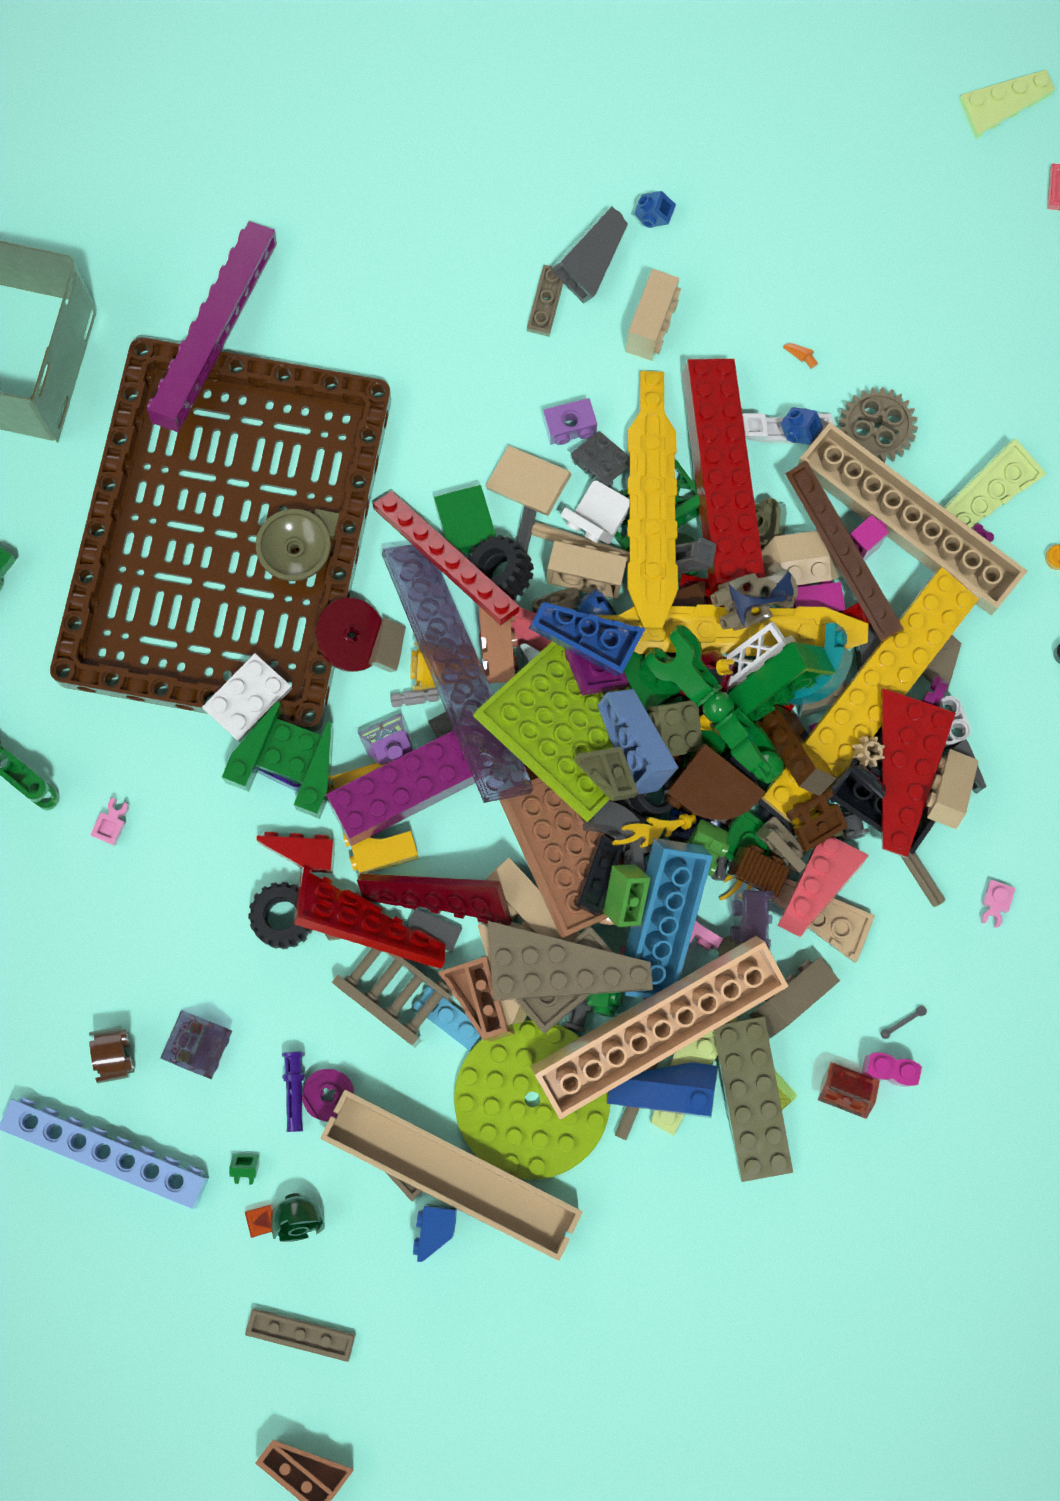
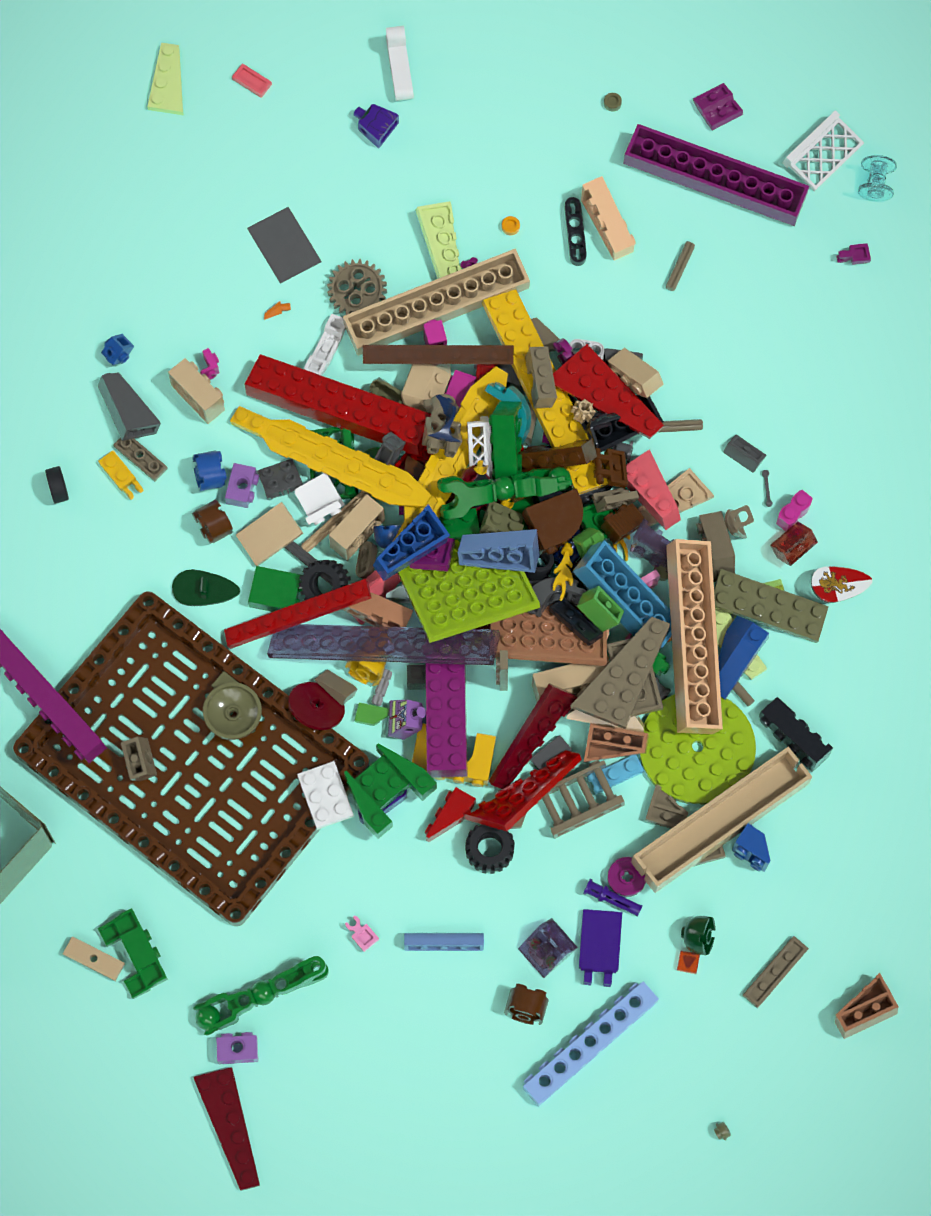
camera: 60 degrees left, 5 degrees down
green tile [229,1154,260,1185] -> none
olive wing [574,747,639,801] -> none
blue brick [780,407,823,445] -> none
bright pink plate [981,880,1016,928] -> none
none -> black tyre [45,466,69,504]
none -> yellow hinge [98,450,144,500]
none -> dark tan brick [121,737,157,781]
none -> dark green shield [172,569,241,606]
none -> blue brick [192,450,227,492]
none -> reddish brown brick [192,499,234,544]
none -> dark pink bracket [200,348,220,380]
none -> dark grey sticker [247,207,322,284]
none -> bright green tile [355,702,389,726]
none -> medium blue brick [404,933,484,951]
none -> dark tan plate [496,650,508,691]
none -> dark tan arch [525,346,557,408]
none -> dark purple tile [579,909,623,987]
none -> dark tan wing [645,784,688,829]
none -> olive plate [714,1121,732,1141]
none -> dark grey slope [723,434,767,473]
none -> dark tan piece [725,505,754,539]
none -> black wedge [759,697,833,772]
none -> shield [811,566,873,603]

